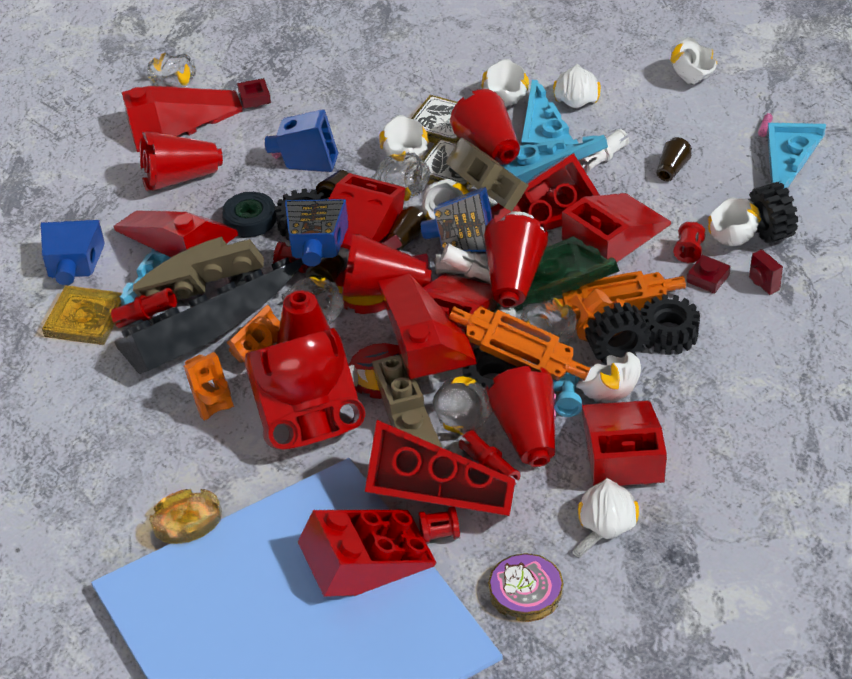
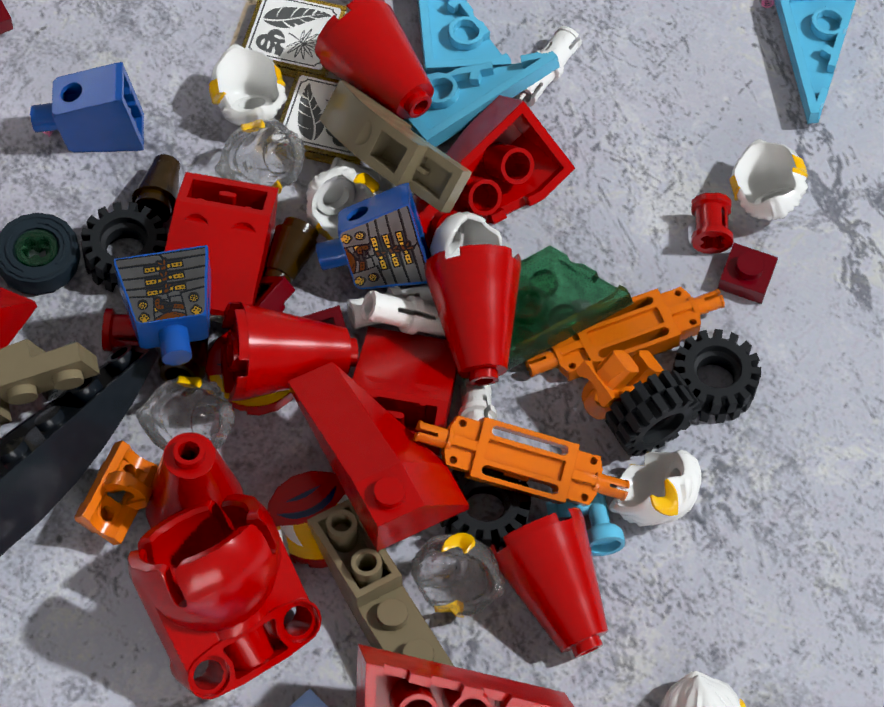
camera: 20 degrees left, 15 degrees up
orange hips [184,352,234,421] -> none
red pin [458,430,521,485] -> none
clear hair [520,298,577,345] -> none
red slope [562,193,671,269] -> none
red slope [582,400,667,486] -> none
dark brown cone [656,137,692,182] -> none
black tyre [748,182,798,243] -> none
dark red plate [749,249,783,295] -> none

